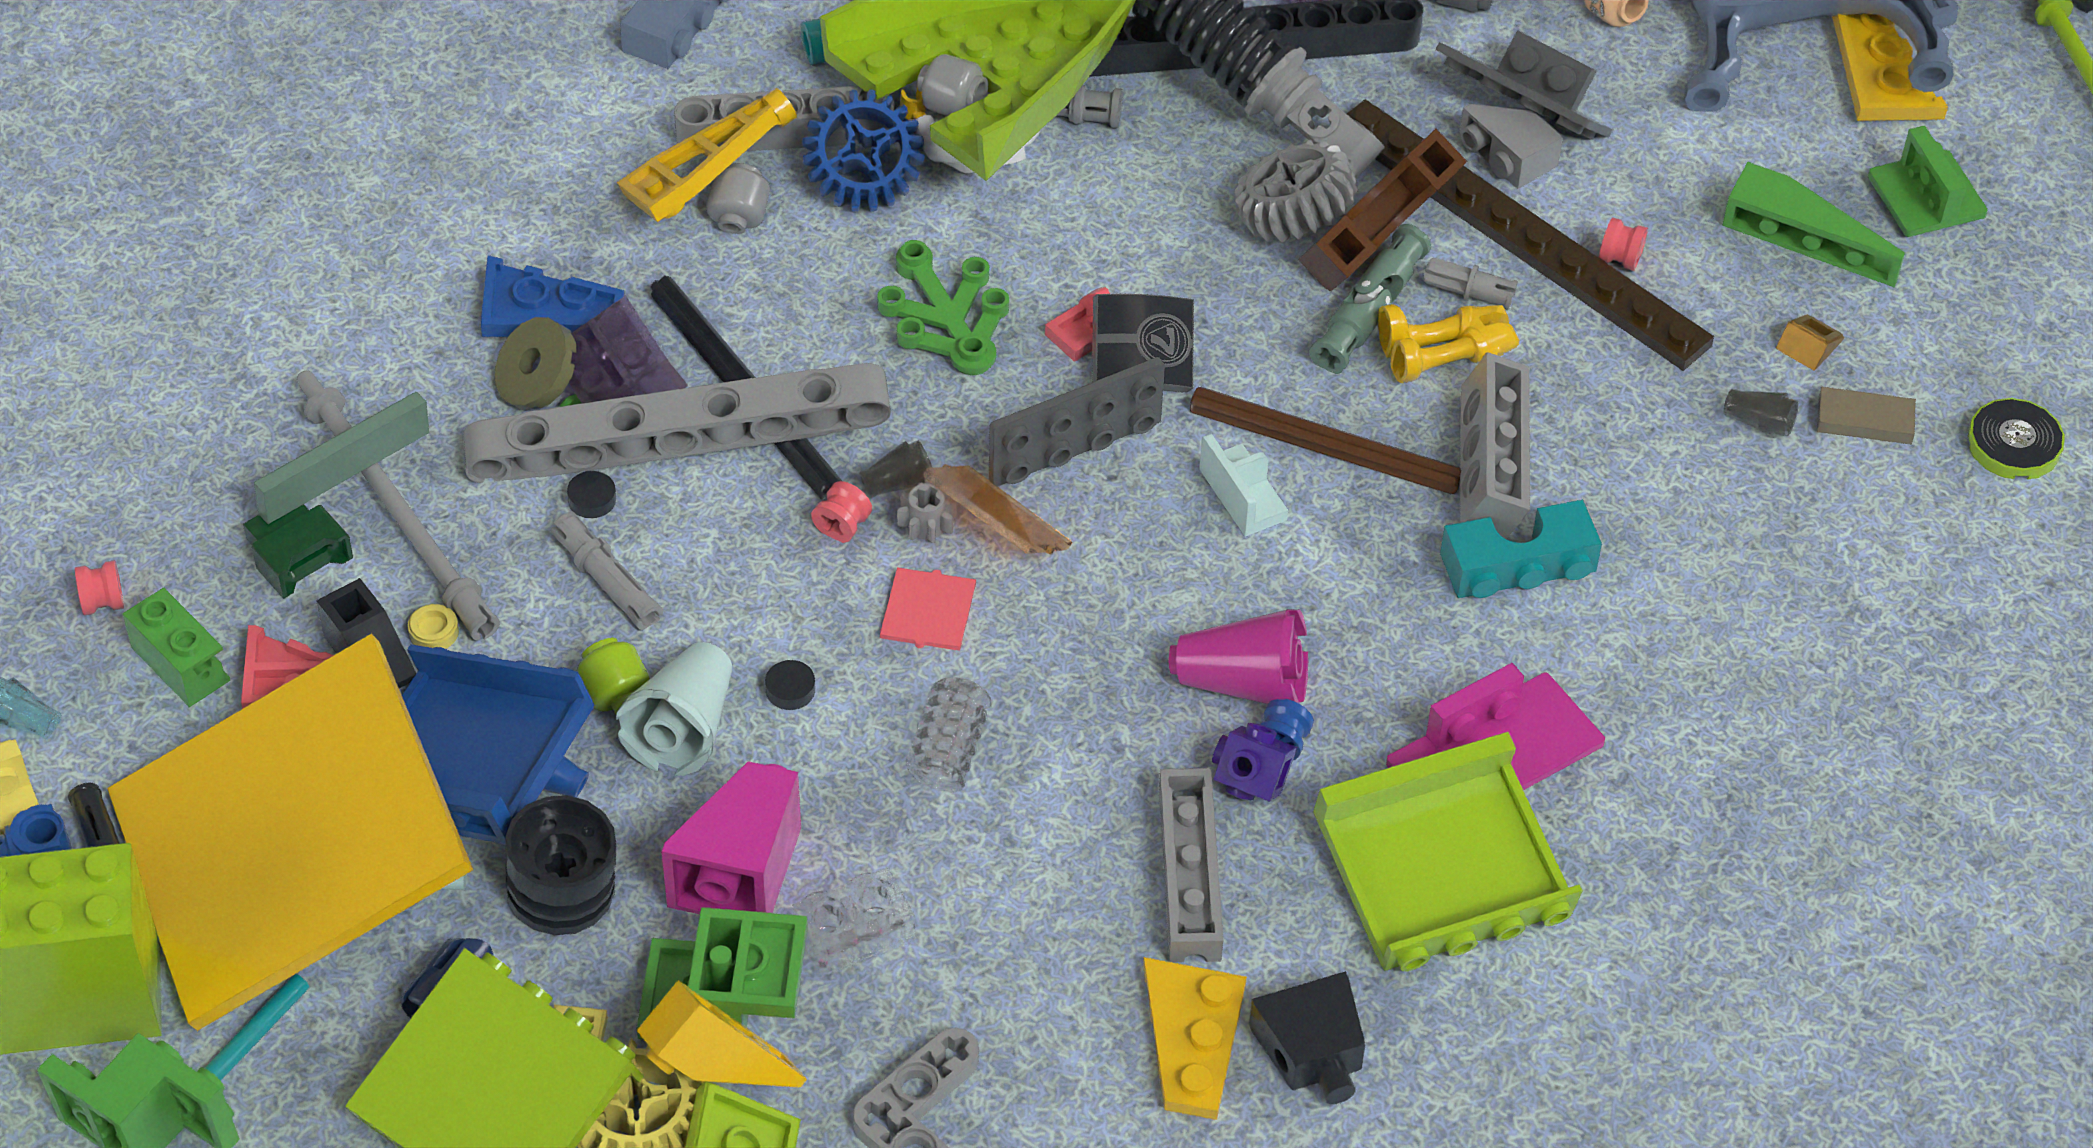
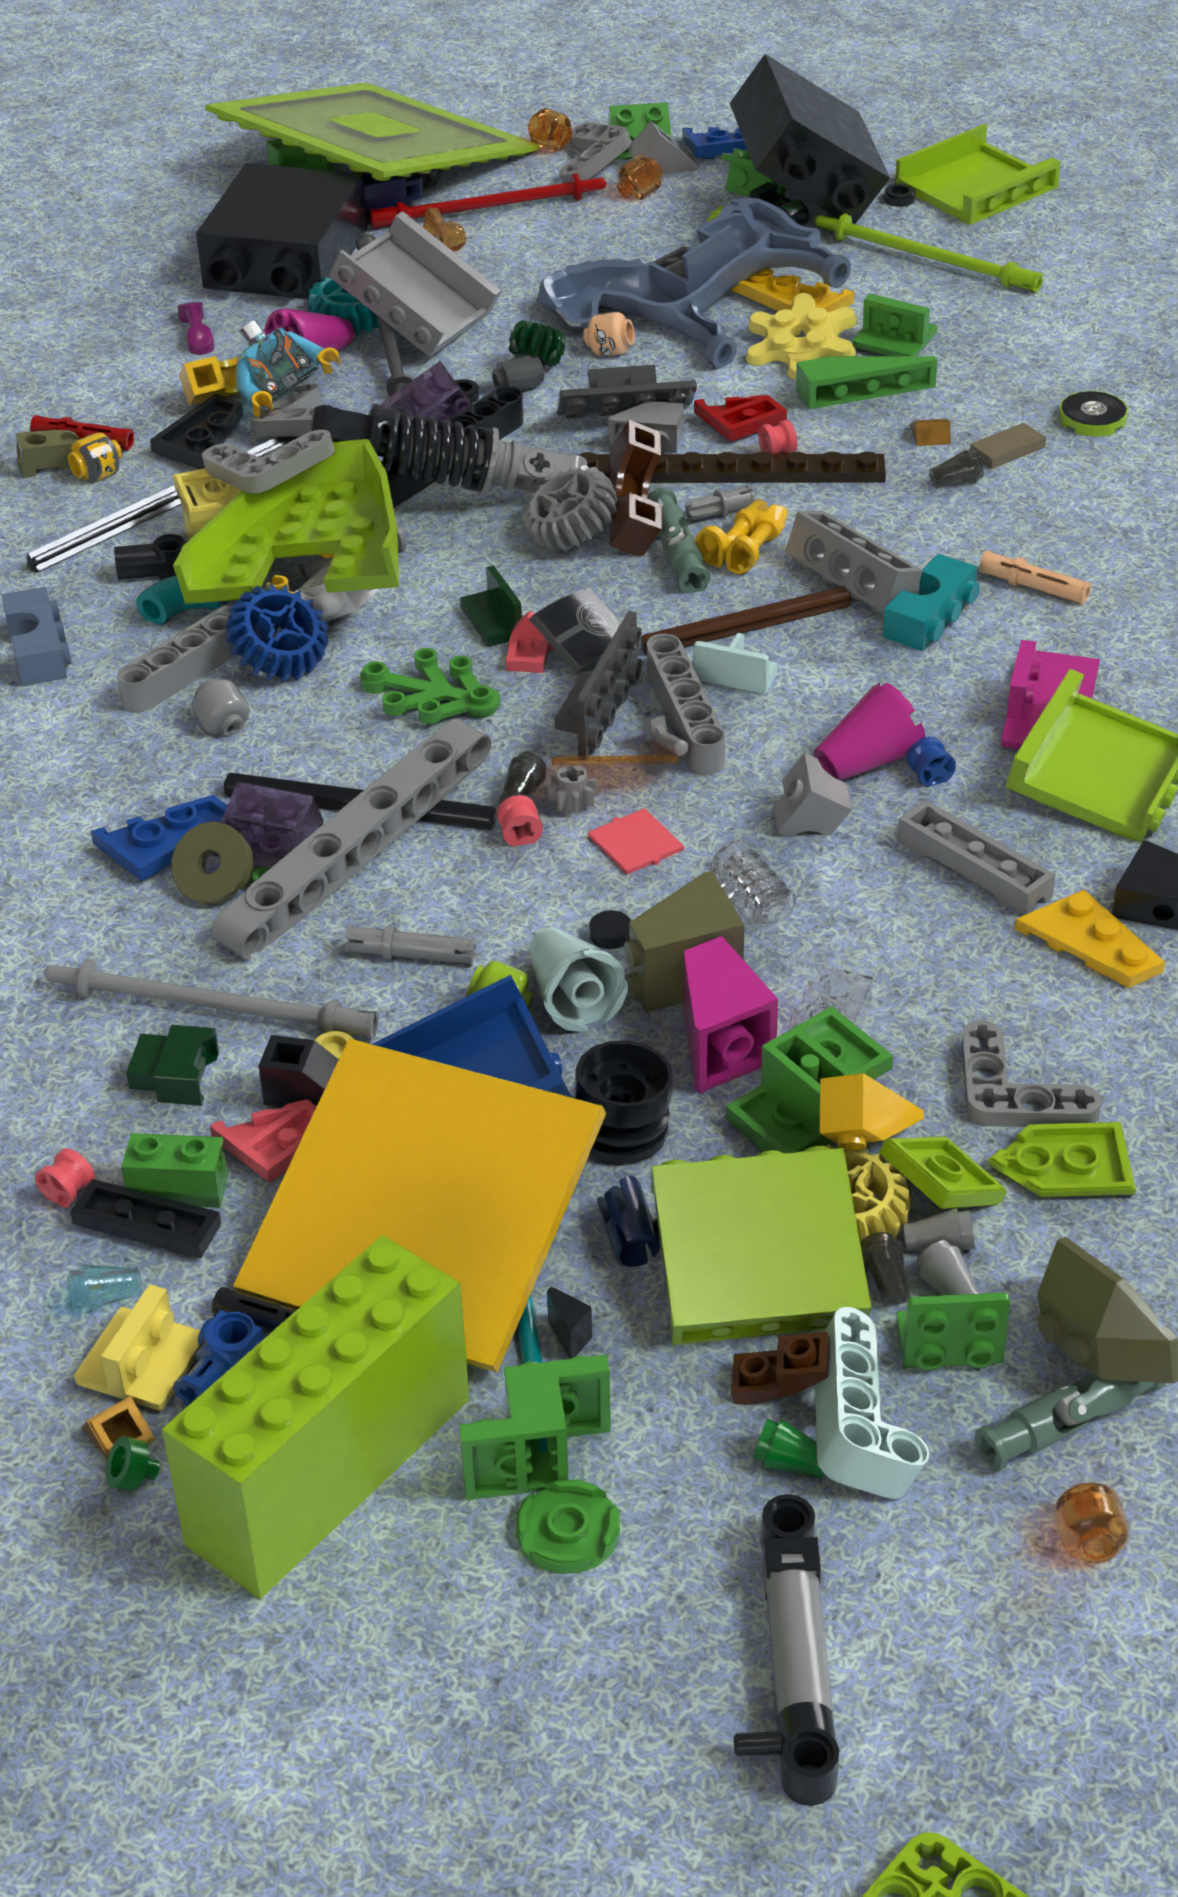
camera: 40 degrees left, 10 degrees down
sand green tile [254,391,429,524] -> none
black tile [567,471,616,518] -> none
yellow plate [617,88,797,222] -> none
light grey head [917,54,988,116] -> none
dark purple brick [1212,723,1298,802] -> none
none -> black plate [70,1179,221,1258]
none -> dark green panel [460,565,522,647]
none -> black slope [547,1287,592,1359]
none -> olive slope [624,871,744,1013]
none -> light grey bar [642,715,688,758]
none -> light grey beam [647,633,725,775]
none -> red wing [694,395,787,442]
none -> light yellow plate [745,293,857,380]
none -> light grey brick [773,753,852,837]
none -> light nougat pin [979,550,1092,605]

